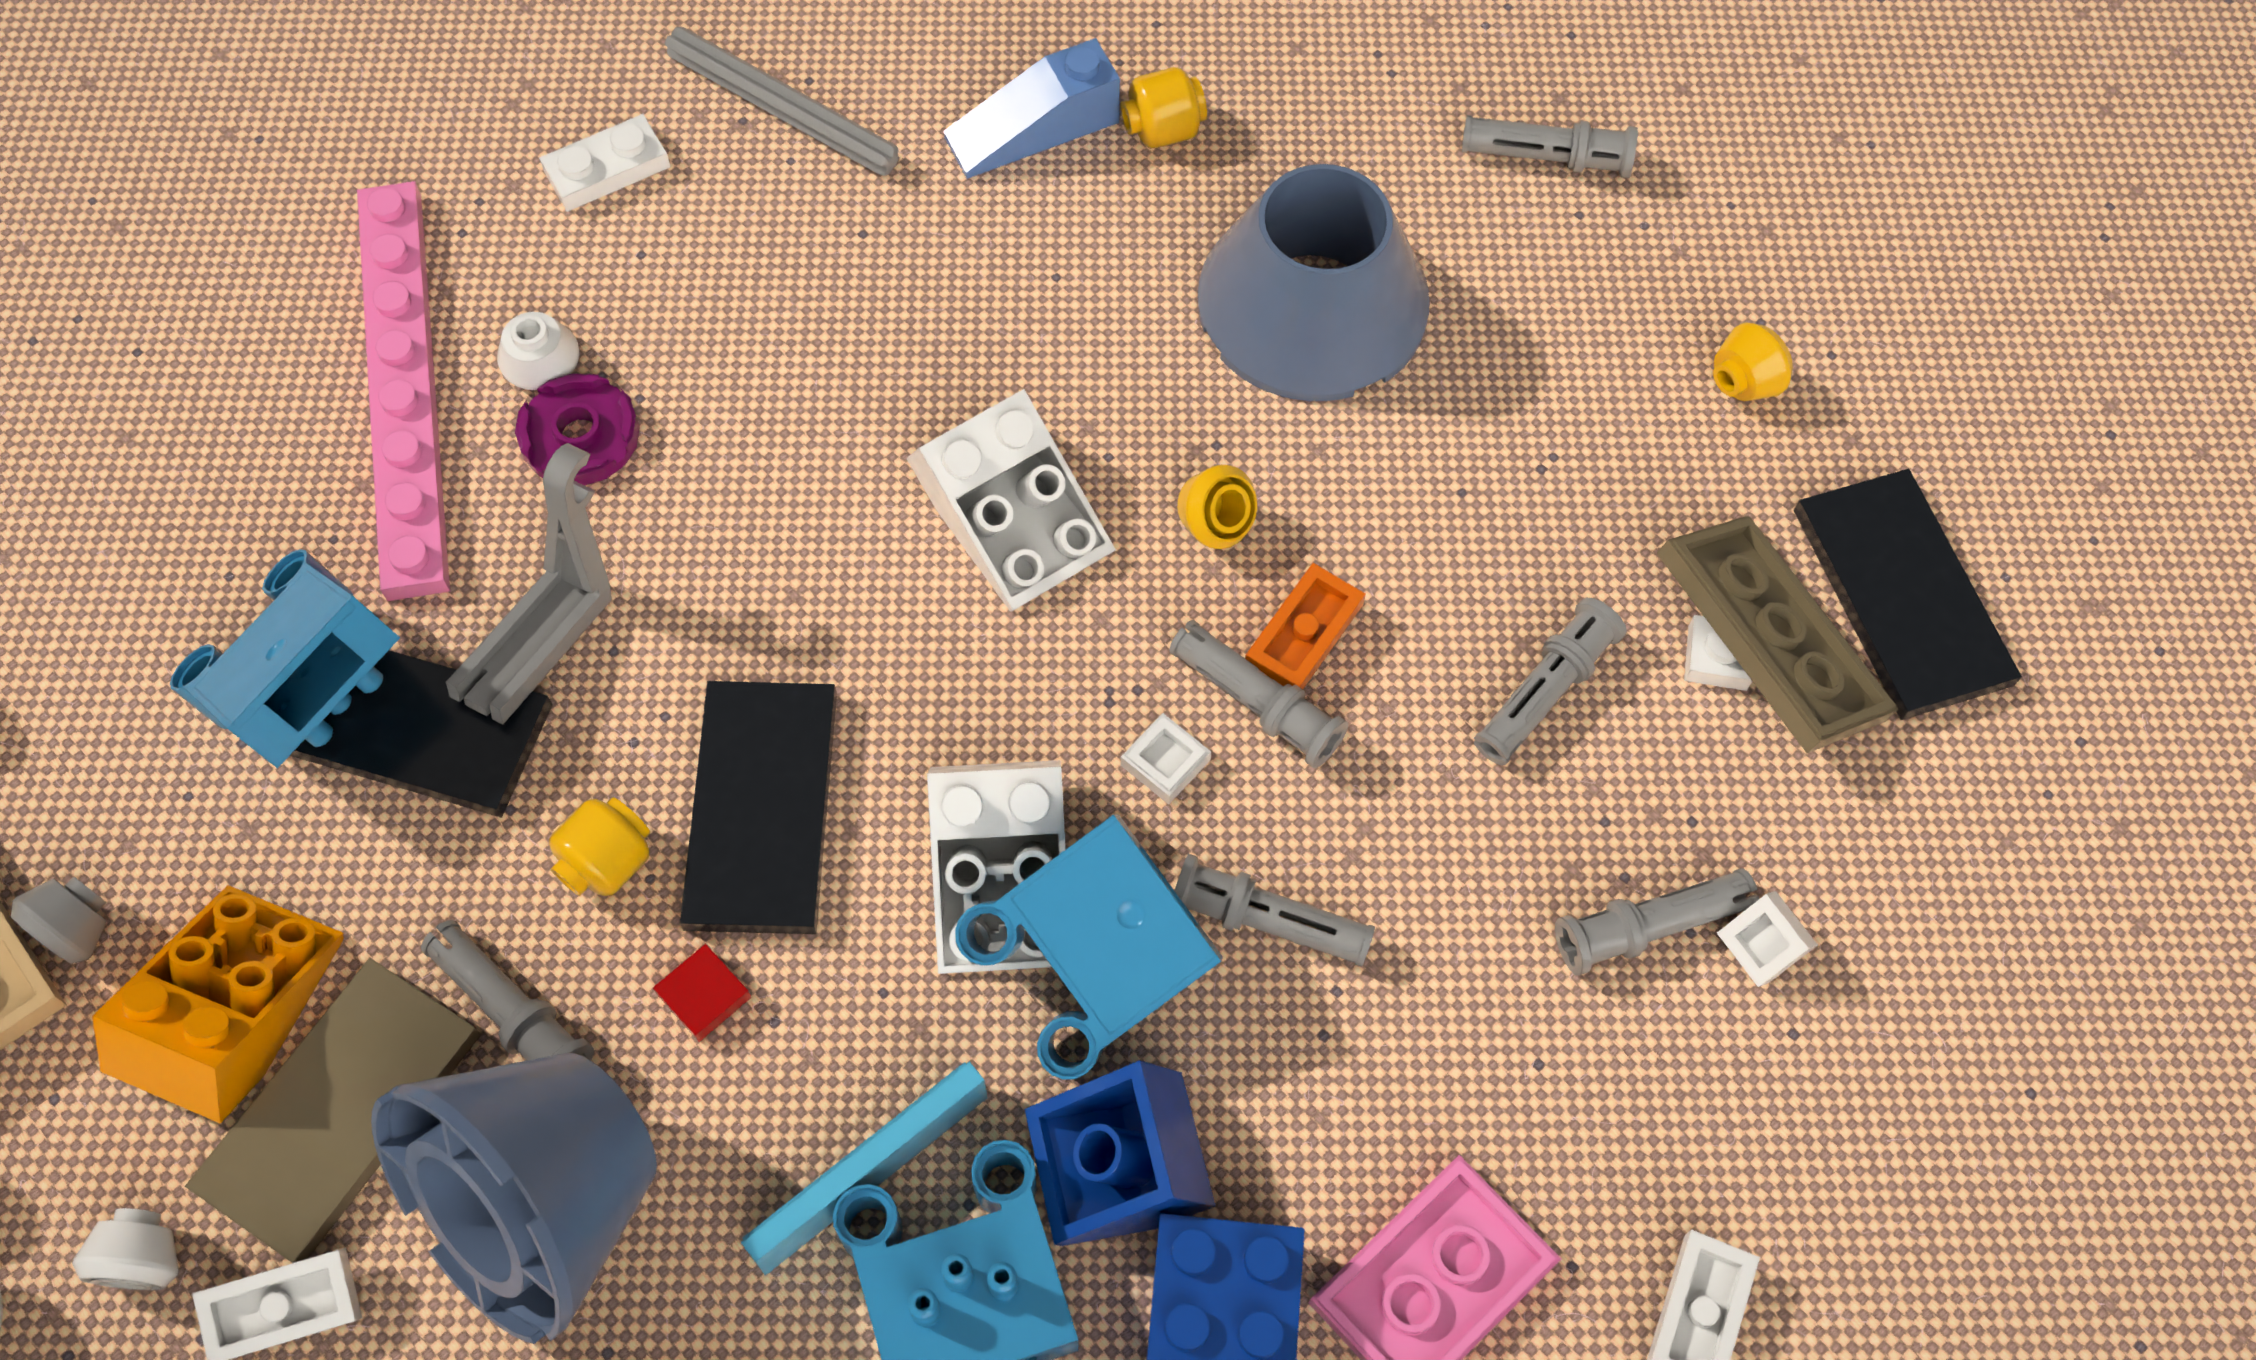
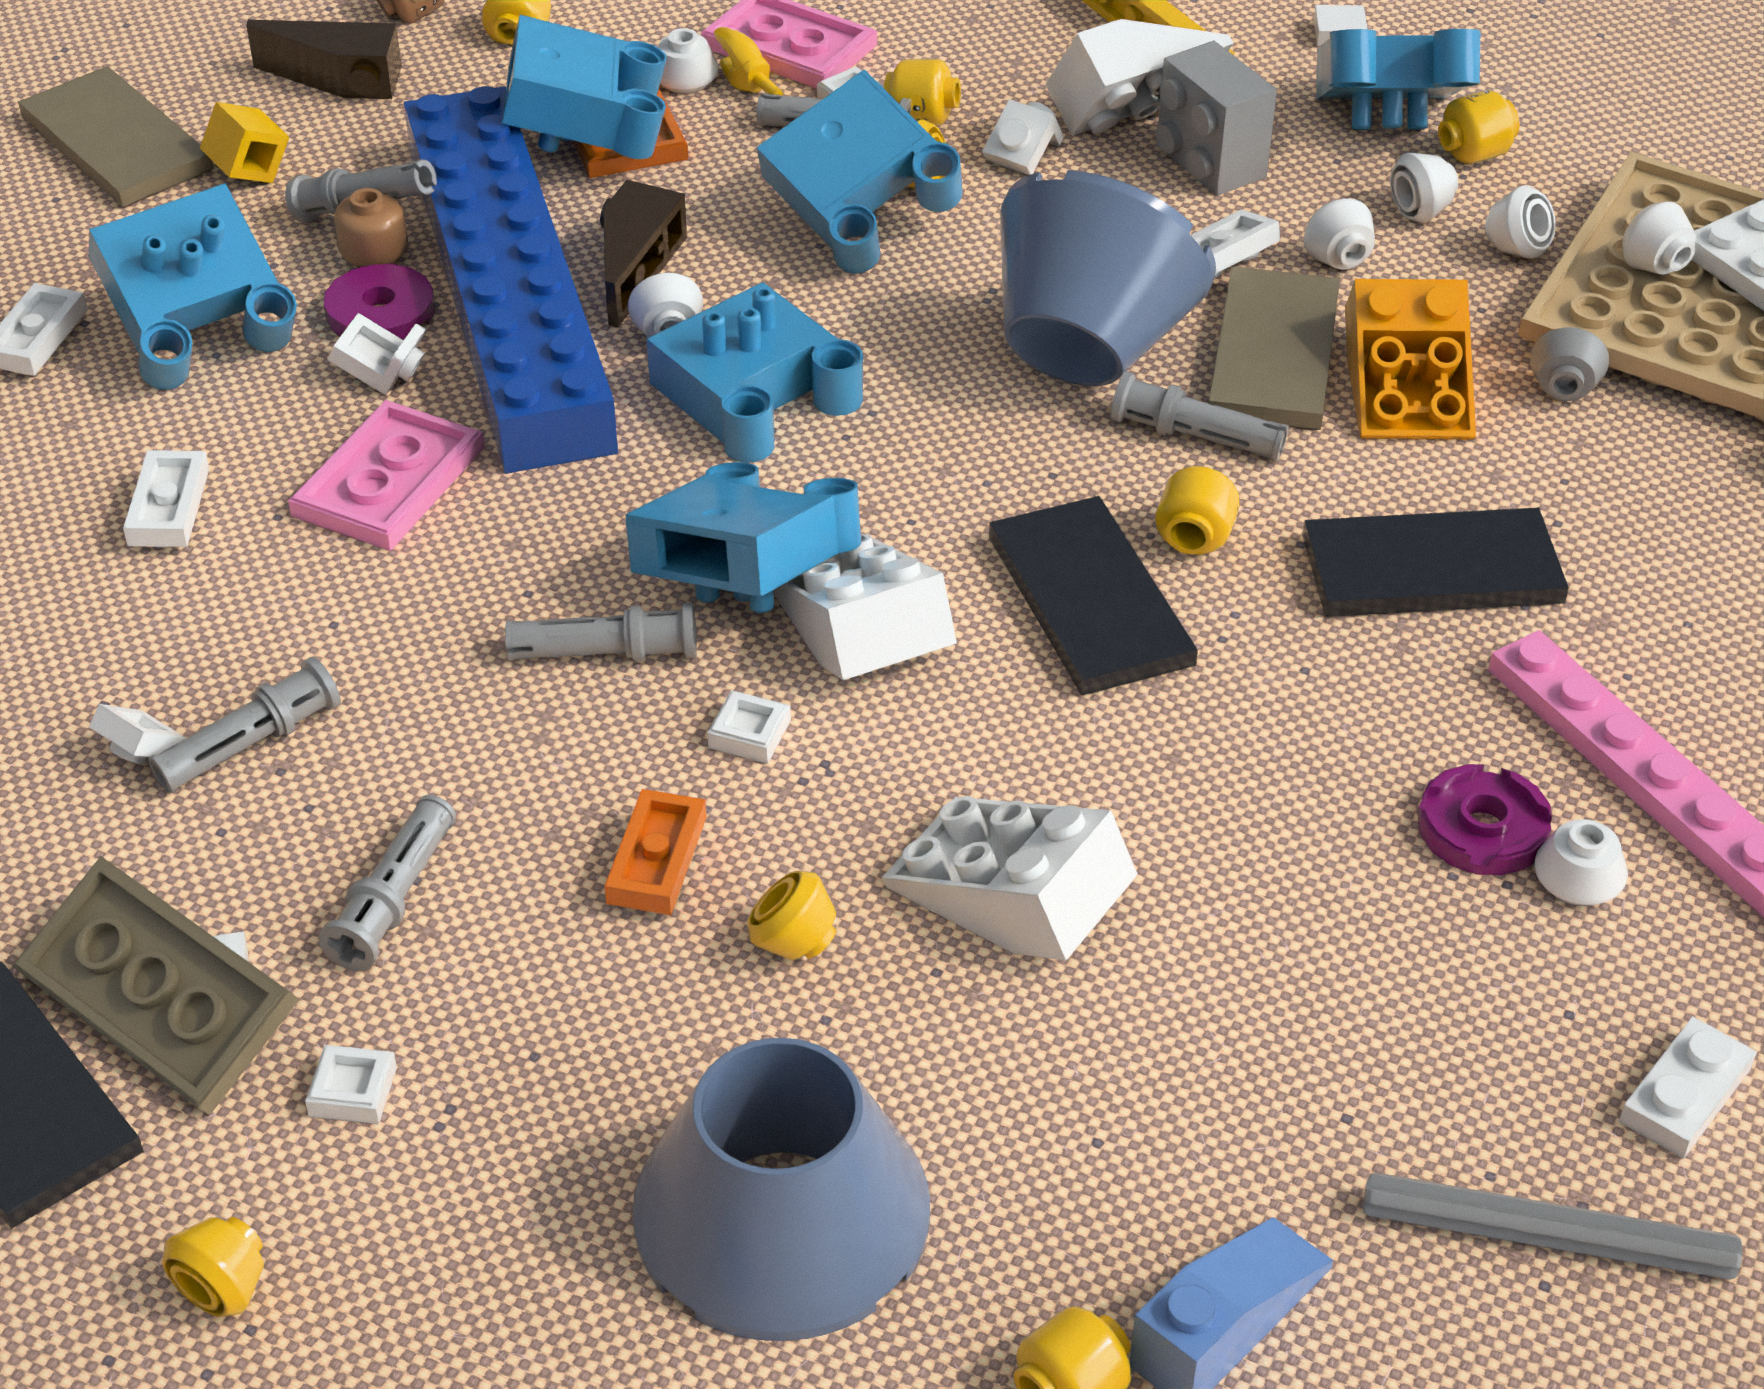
camera: 160 degrees right, 20 degrees down
dark azure piece [170,549,400,769] -> none
light grey hinge [446,443,612,725] -> none
red tile [653,943,752,1042] -> none
medium azure tile [741,1061,988,1276] -> none
blue slope [1025,1060,1216,1246] -> none
light grey pin [1169,620,1349,769] -> none
none -> white tile [305,1045,397,1124]

